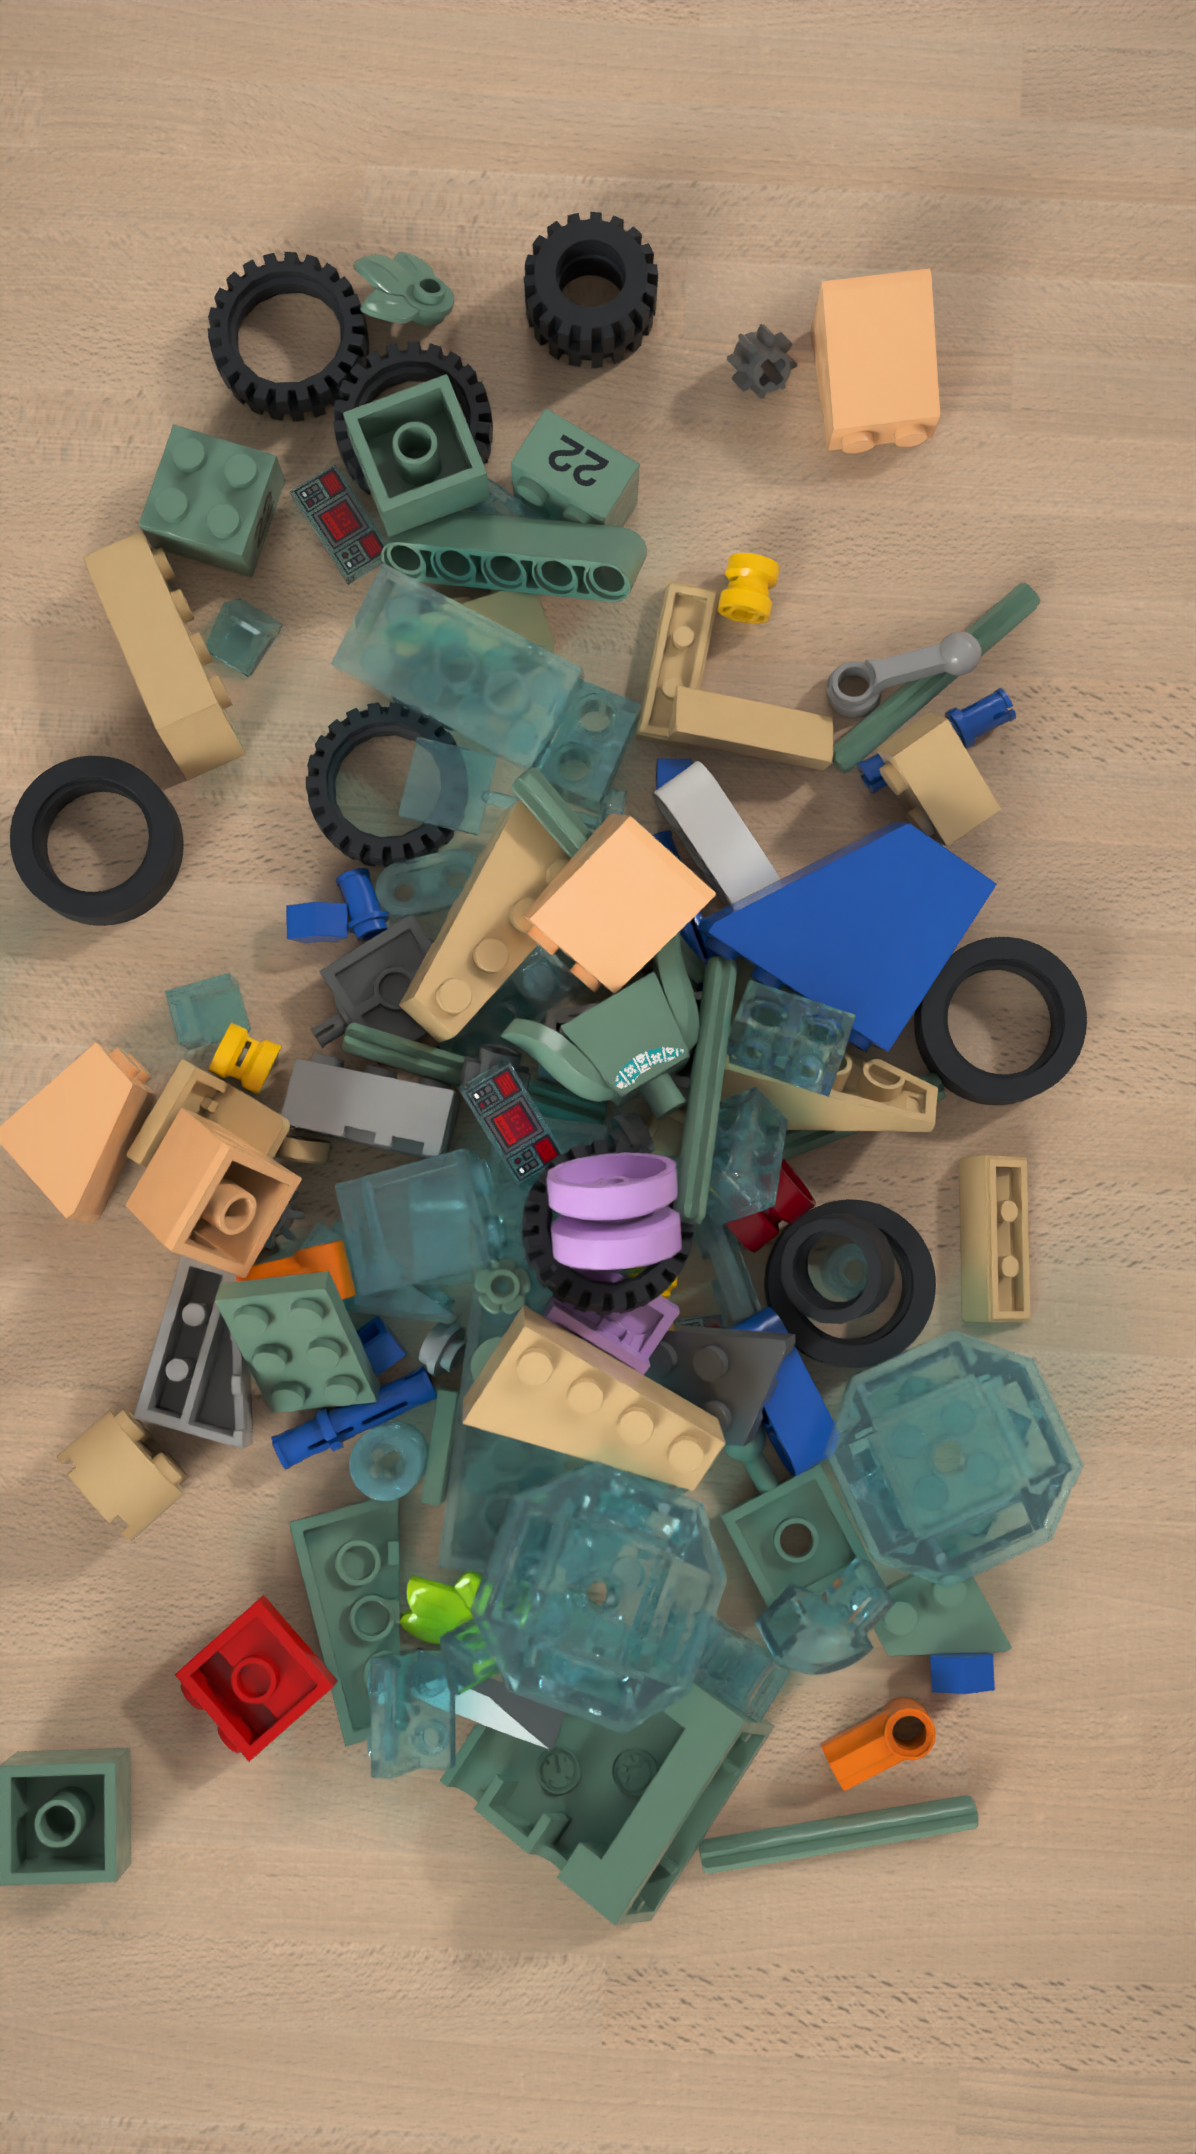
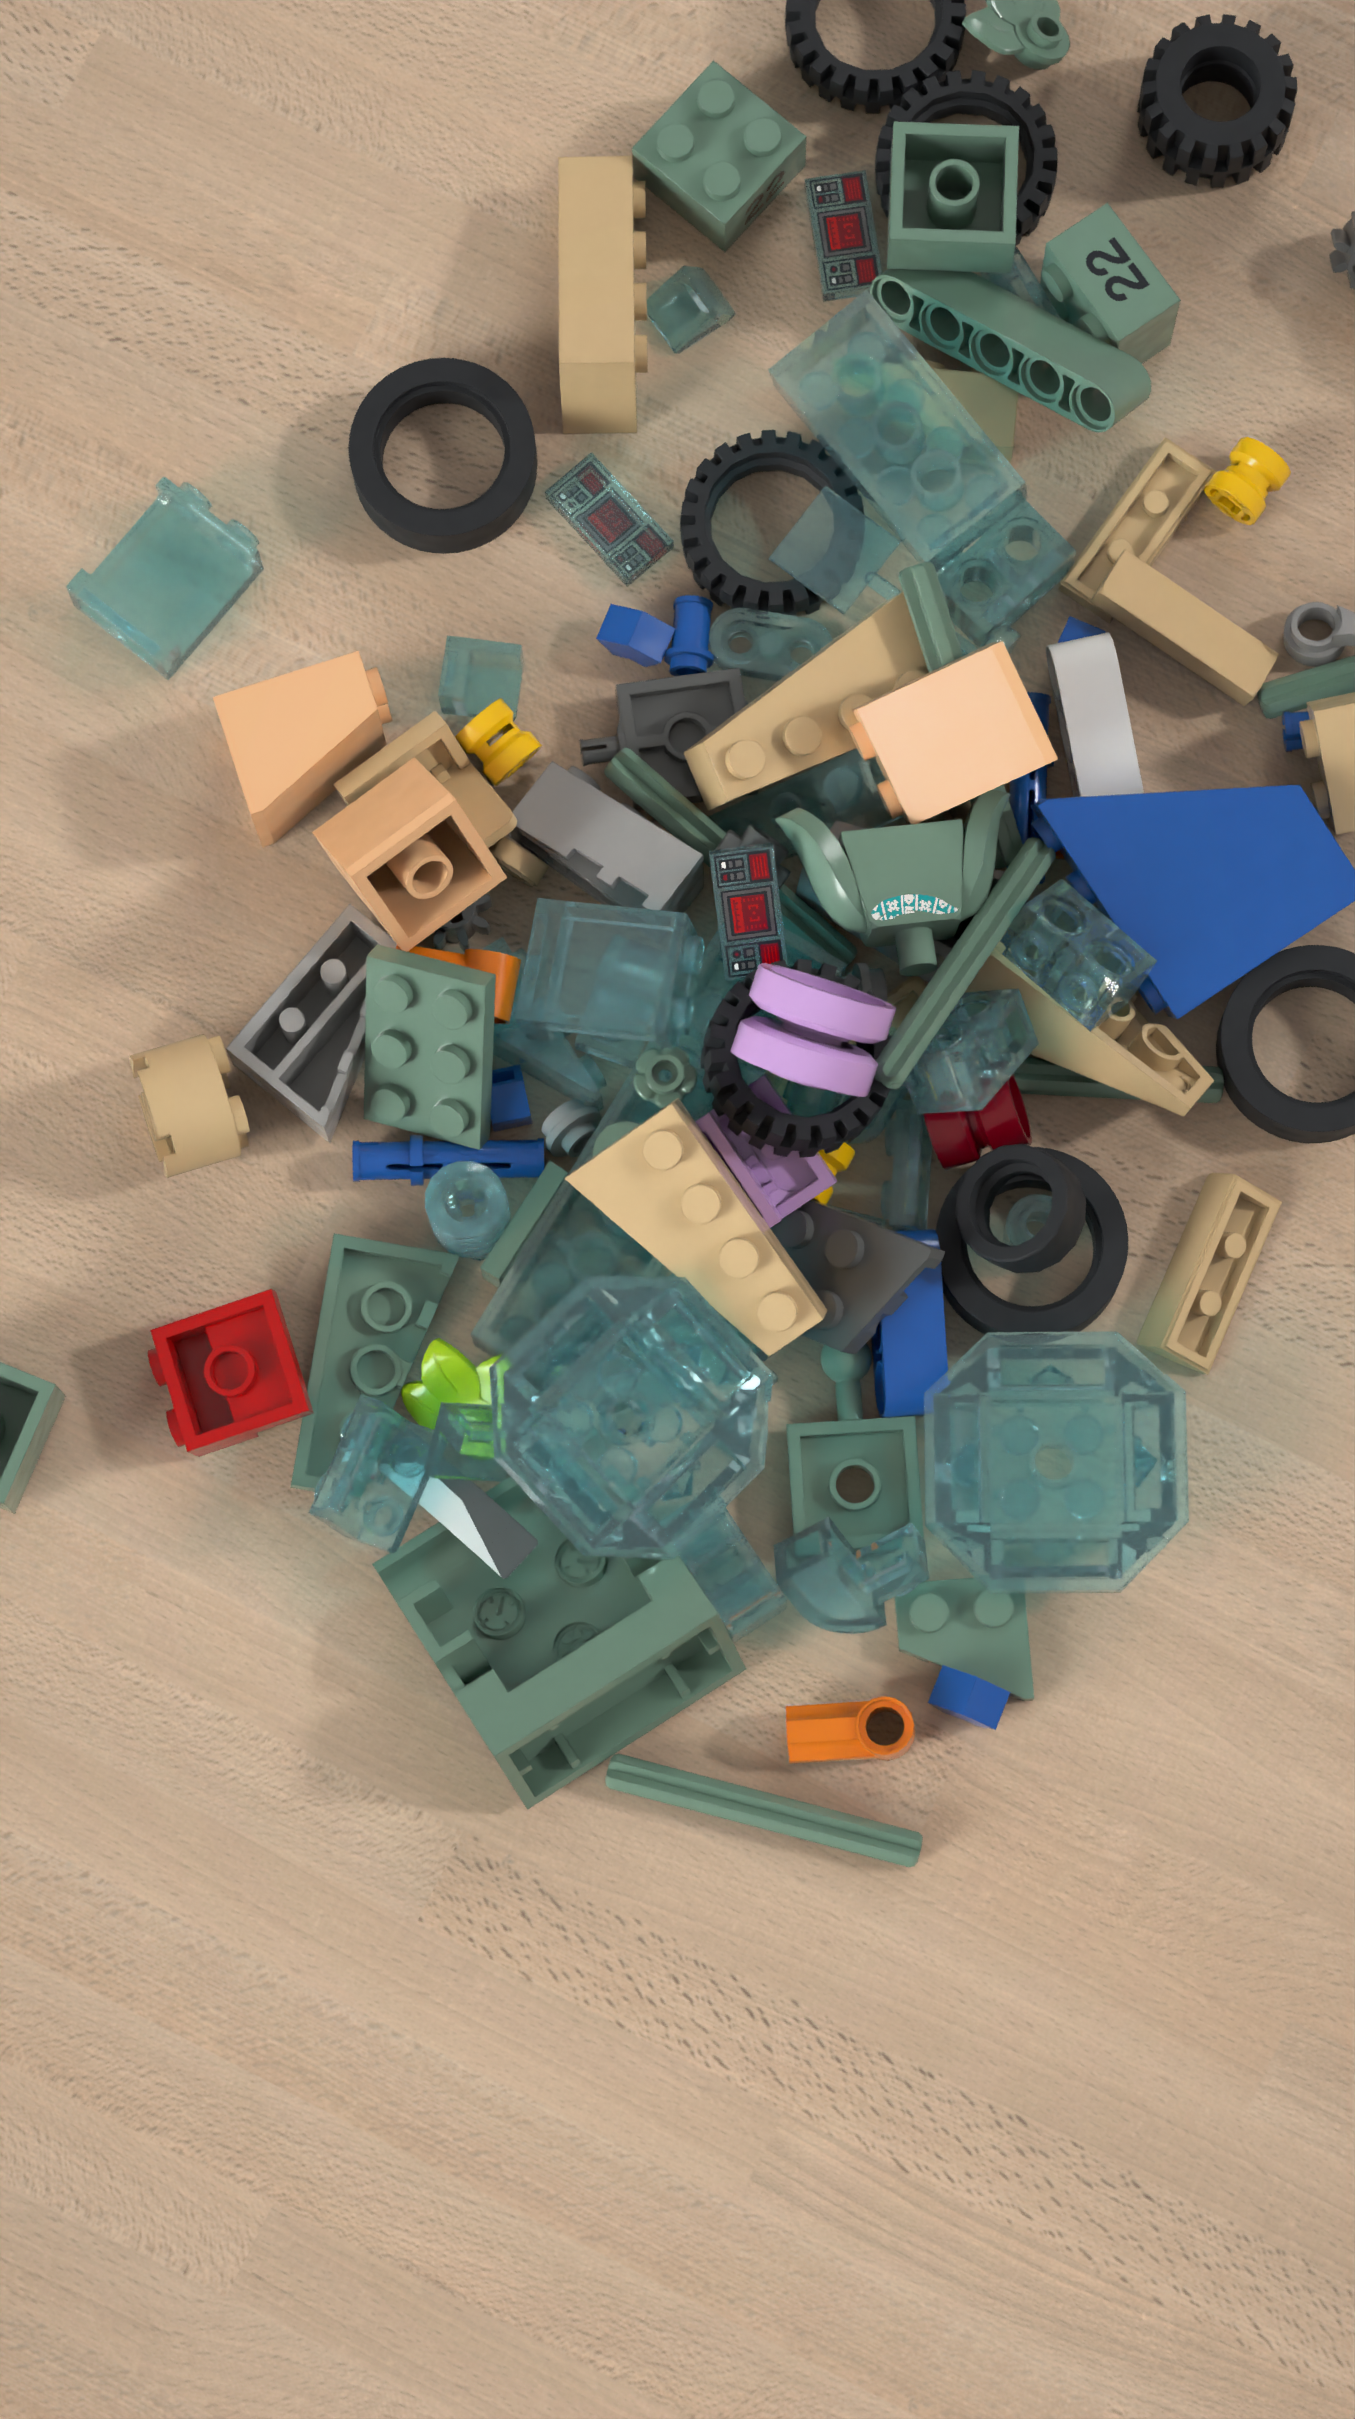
camera: 30 degrees right, 5 degrees down
none -> clear light blue tile [545,452,674,587]

